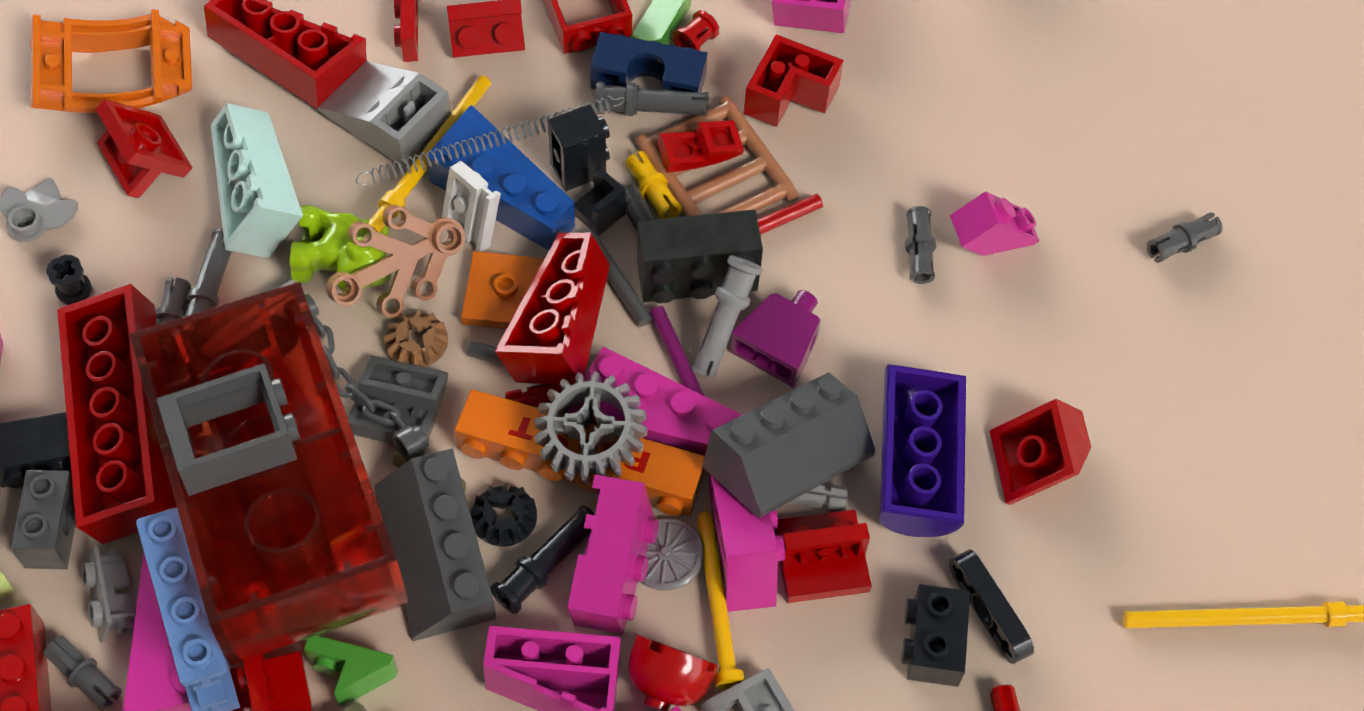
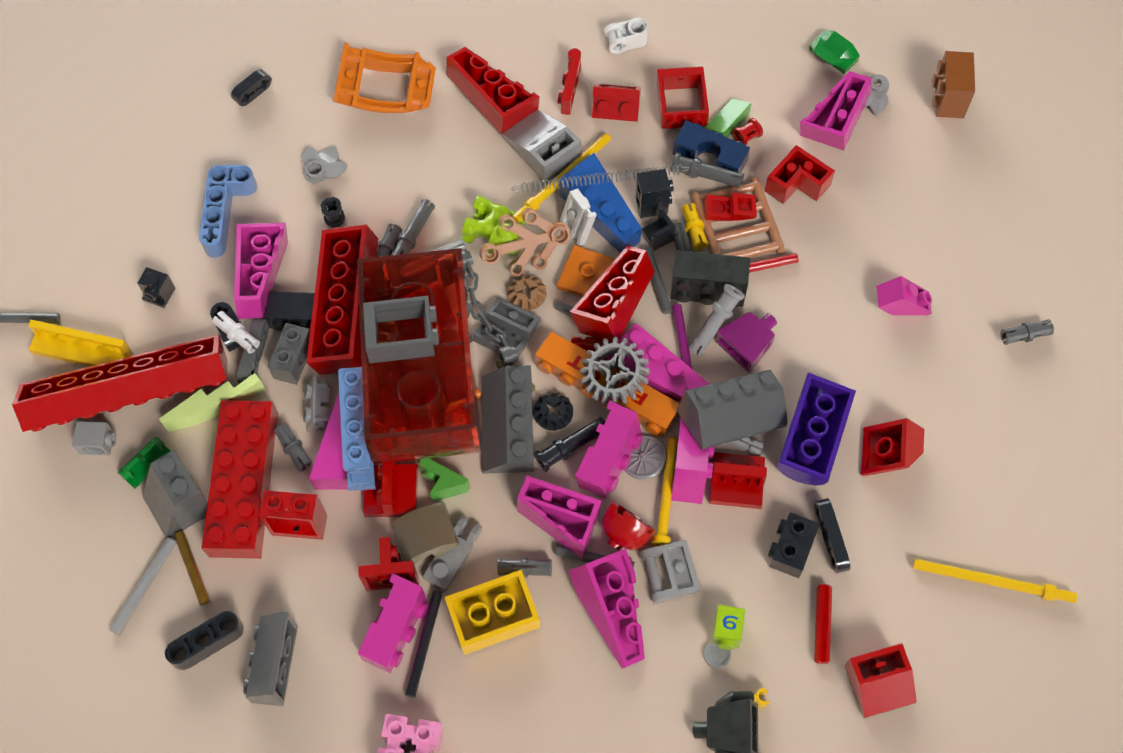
camera: 20 degrees right, 5 degrees up
red bracket [95,99,193,199] -> none
light aqua wedge [211,103,303,258] -> none
dark grey pin [905,206,936,284] -> none

